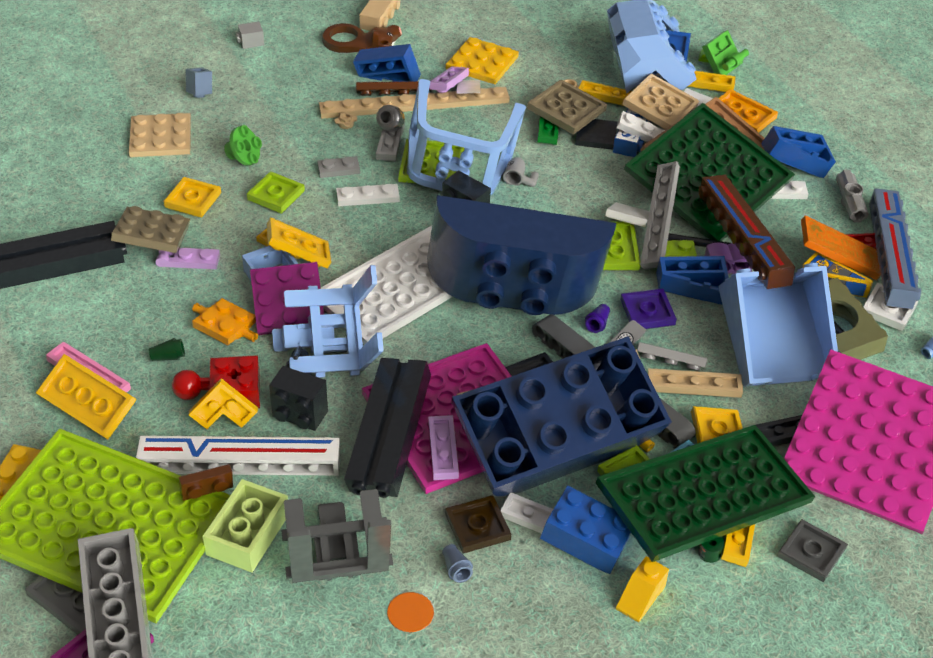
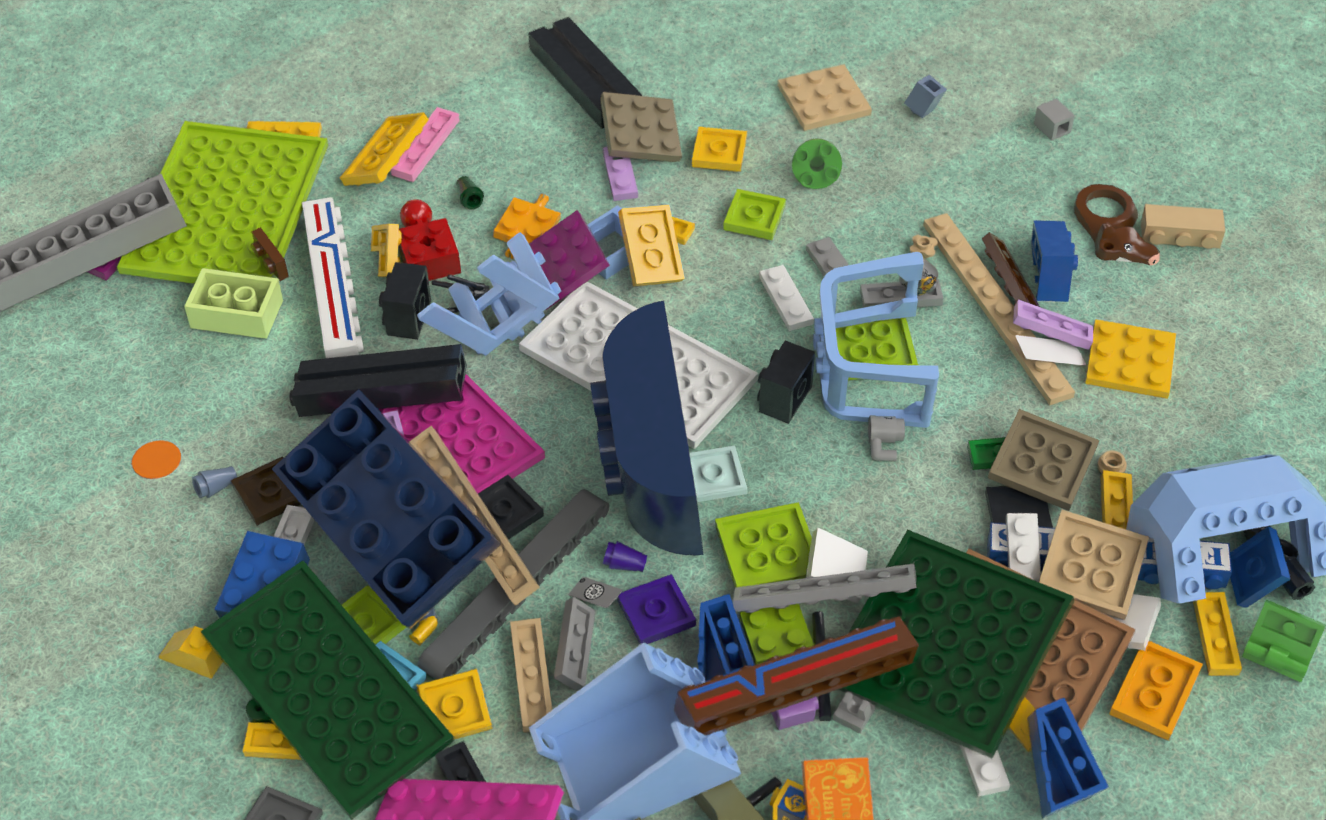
camera: 80 degrees right, 5 degrees up
dark grey piece [281,489,393,583] -> none

